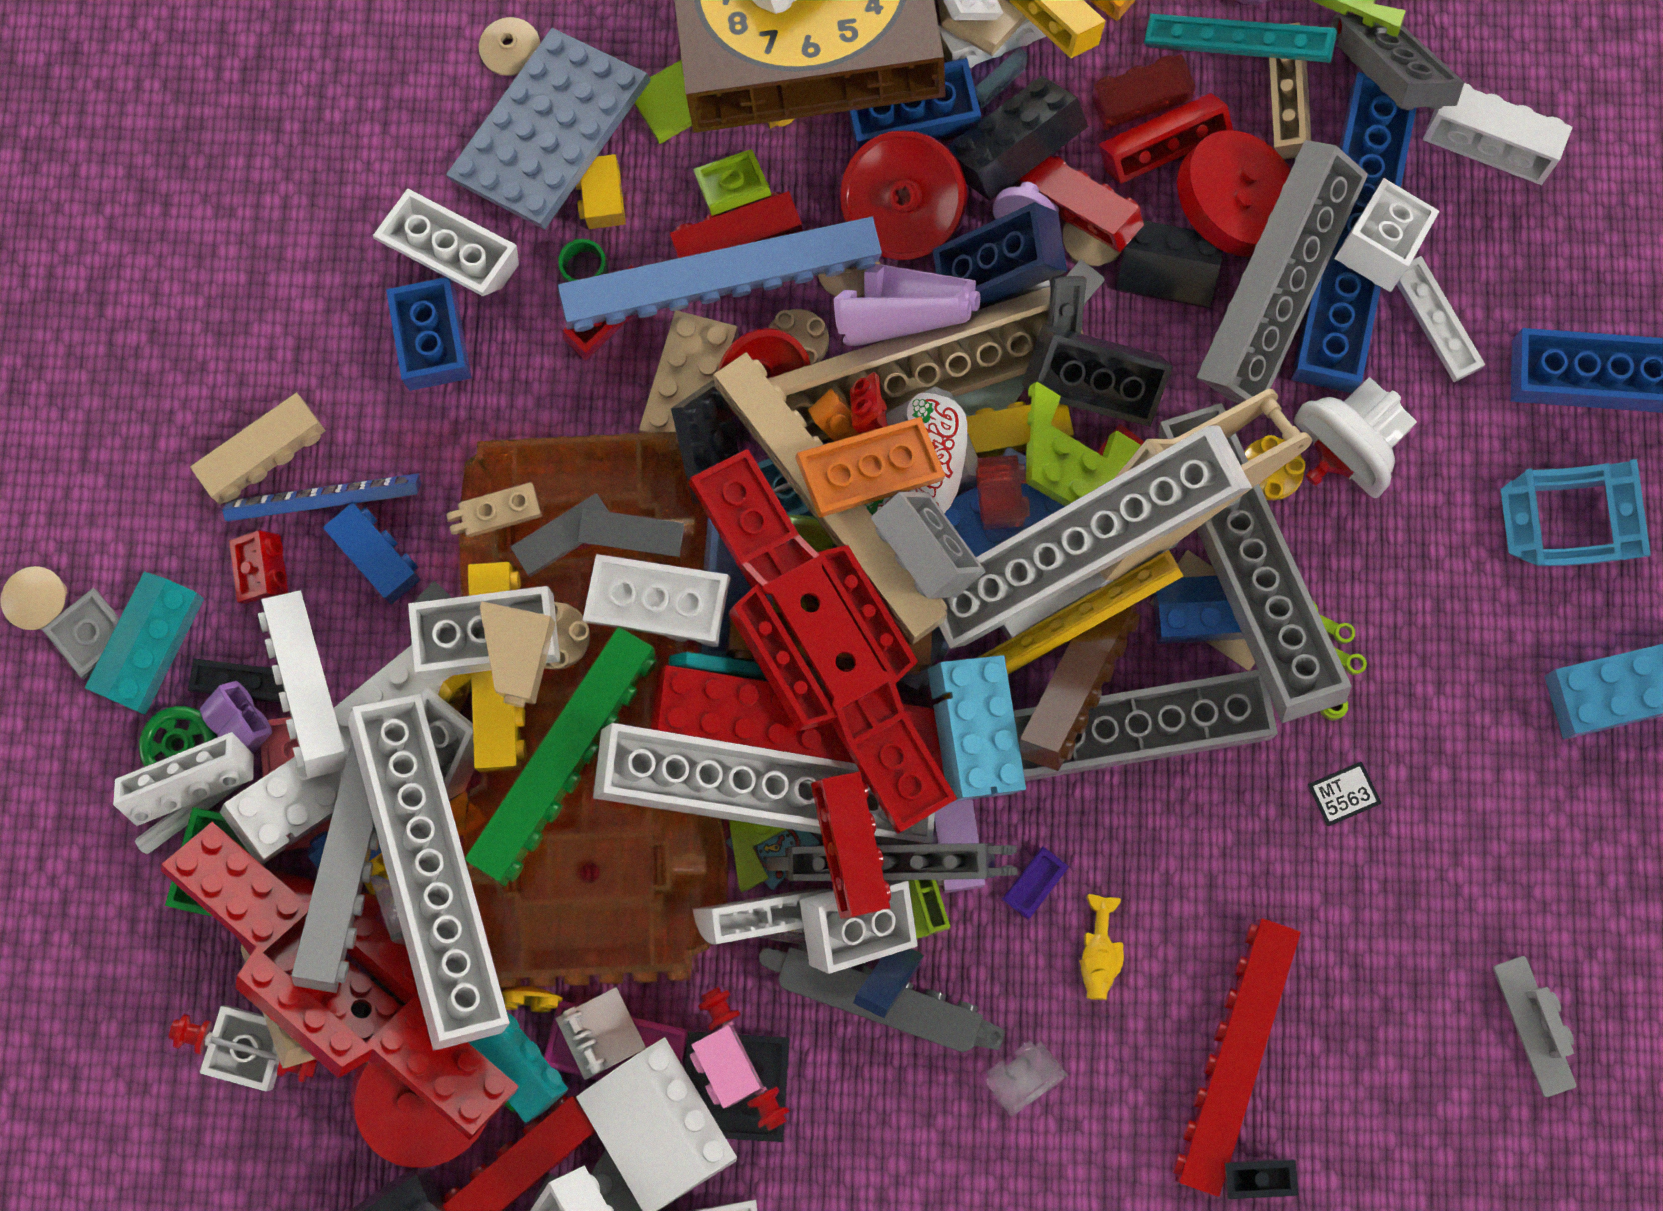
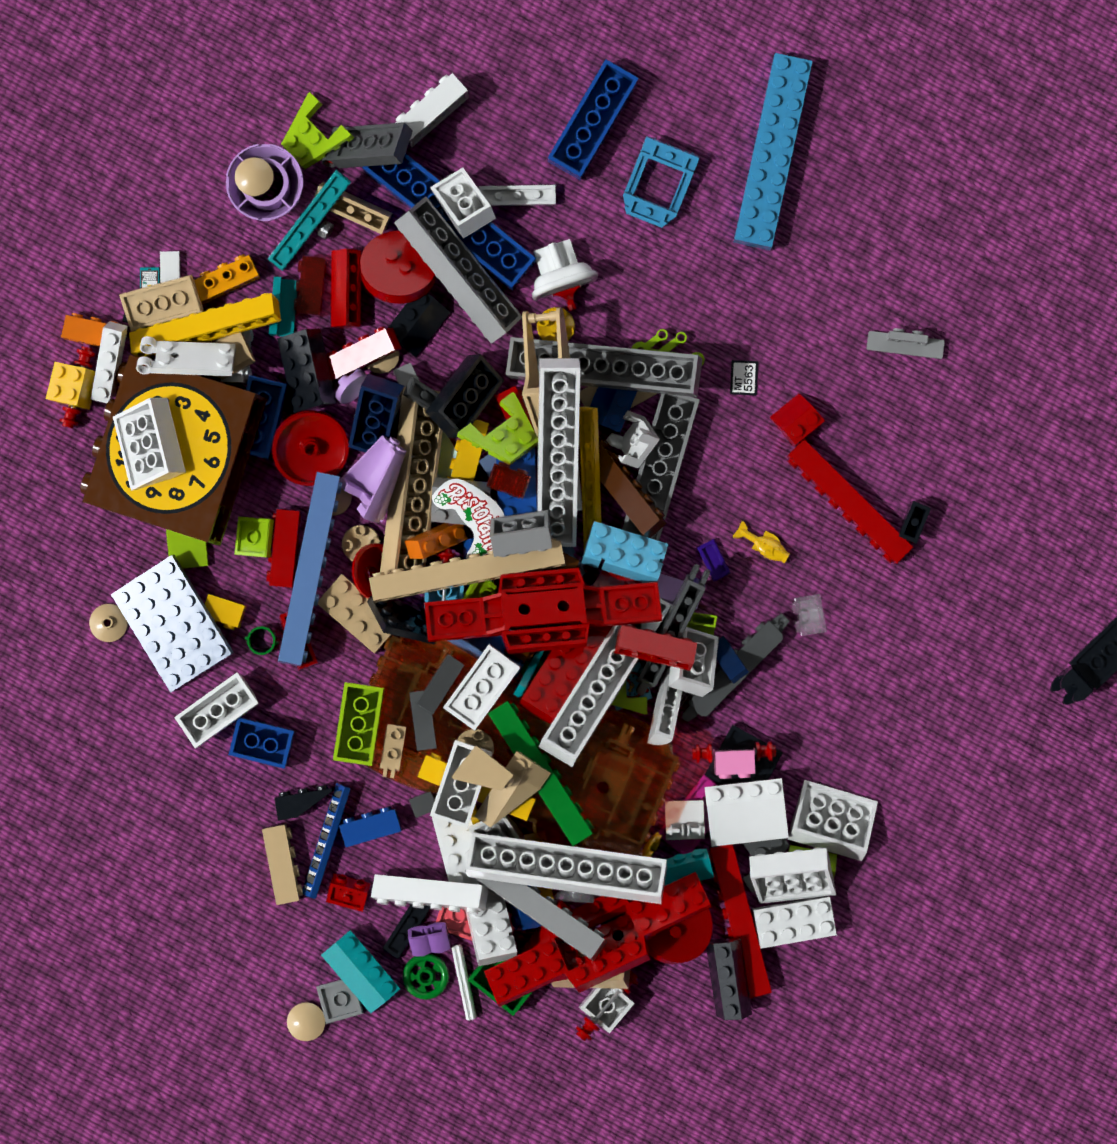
camera: 70 degrees left, 10 degrees up
white brick [113,732,254,826] -> none
orange plate [795,417,946,518] -> none
red bracket [850,372,888,434] -> none
clear light blue tile [975,47,1028,108] -> none
none -> teal panel [269,277,298,337]
none -> black slope [274,785,333,821]
none -> flat silver axle [317,220,334,239]
none -> lime brick [333,682,385,766]
none -> tan wedge [474,751,551,827]
none -> white panel [607,411,660,468]
none -> red slope [769,393,825,447]

